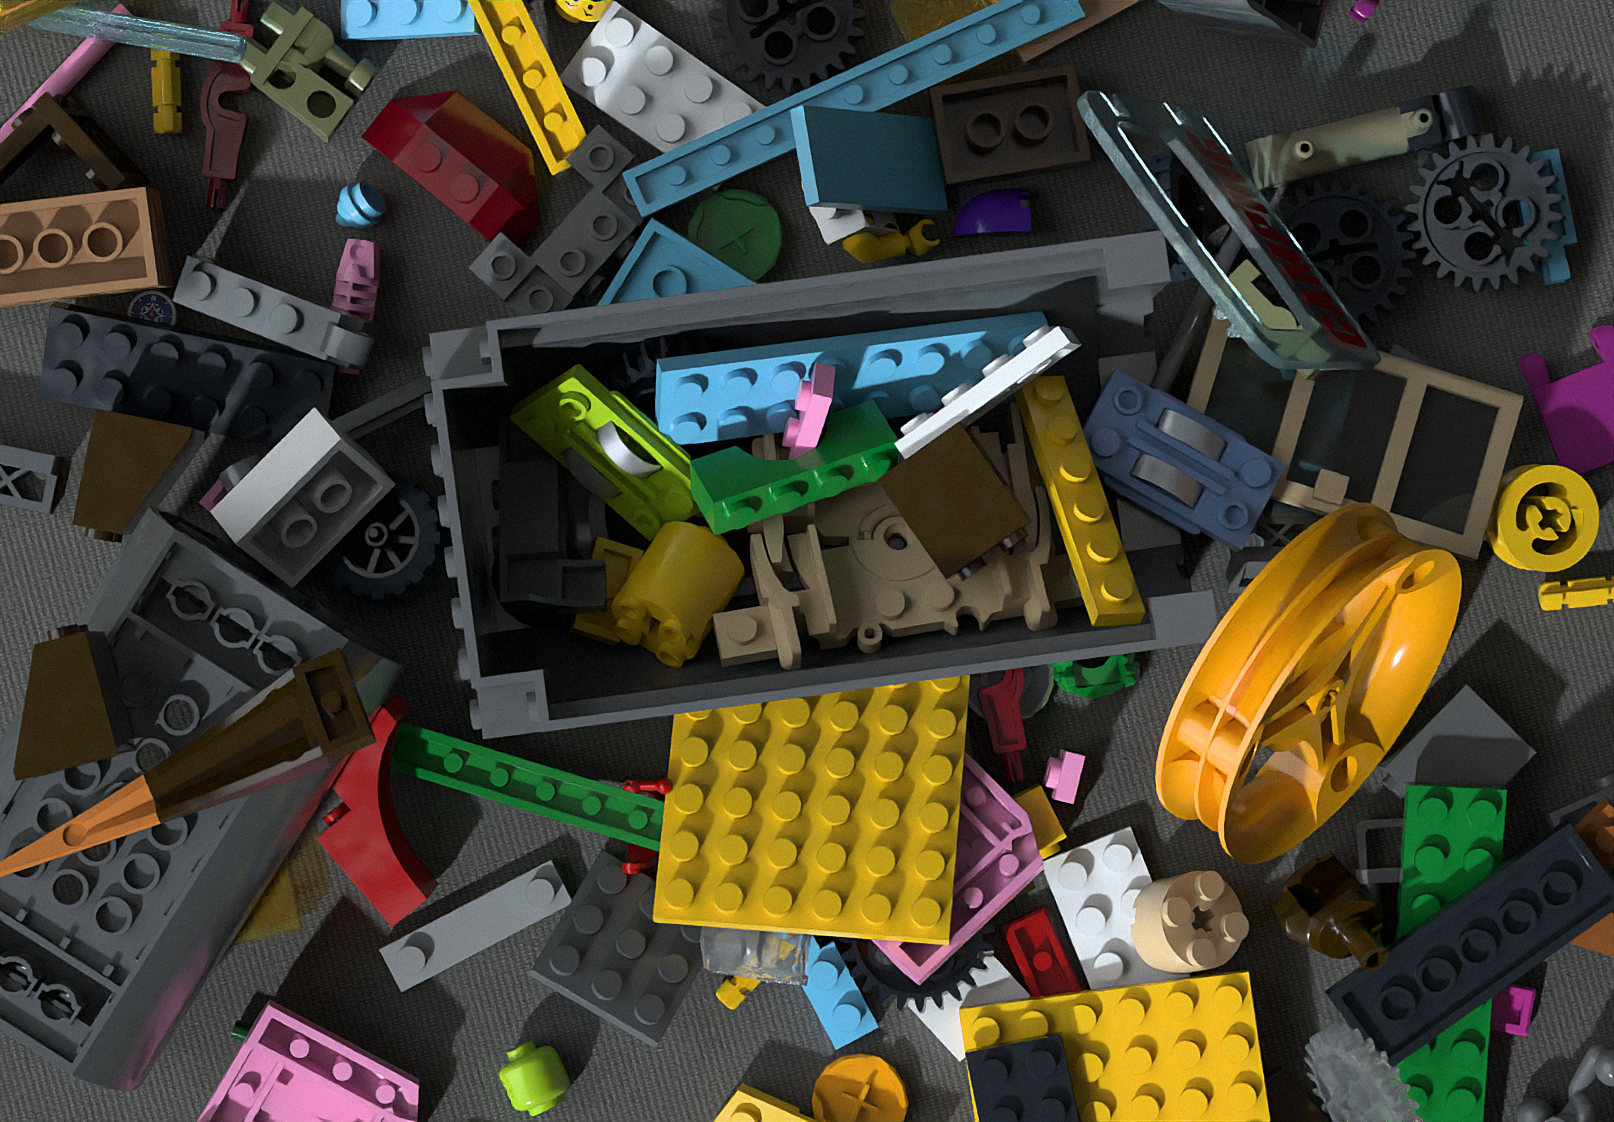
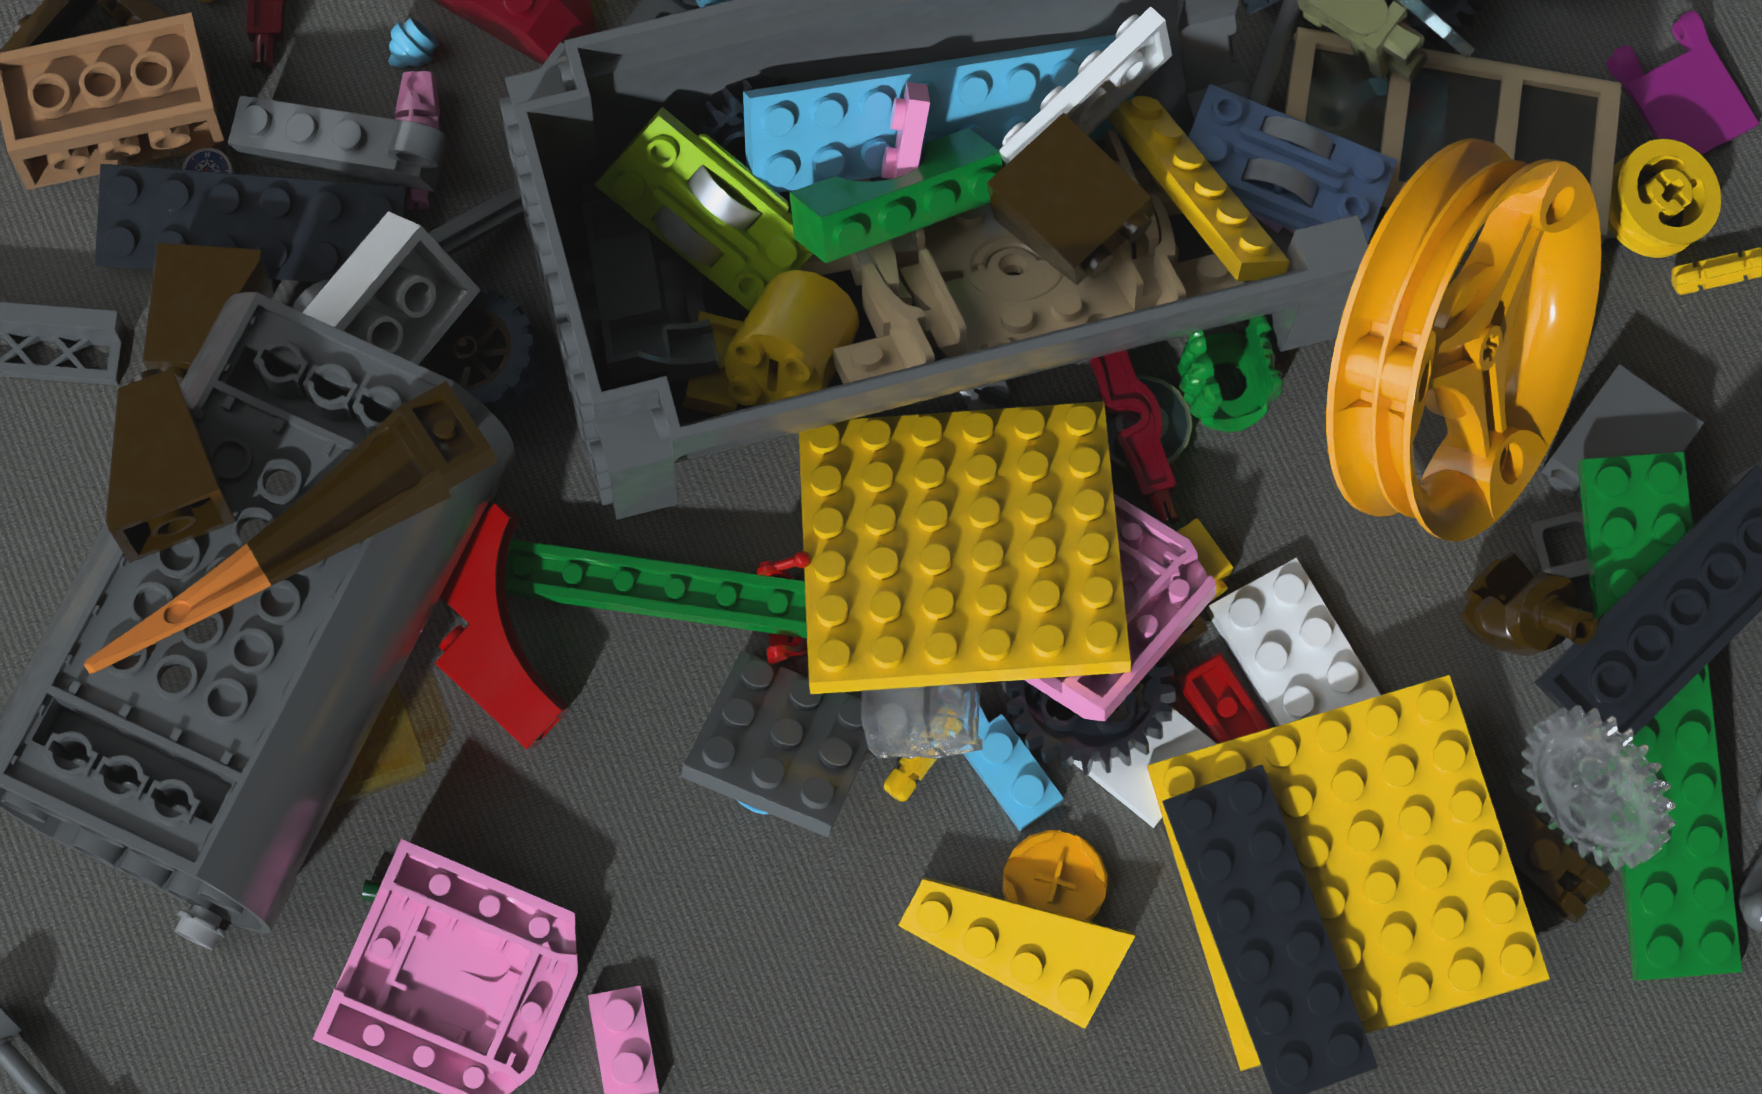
camera: 15 degrees left, 15 degrees down
light grey plate [379,859,573,992] -> none
lime head [498,1040,570,1117] -> none
bright pink plate [1043,749,1085,804] -> none
tan brick [1131,871,1249,974] -> none
dark pink tile [1490,983,1536,1036] -> none

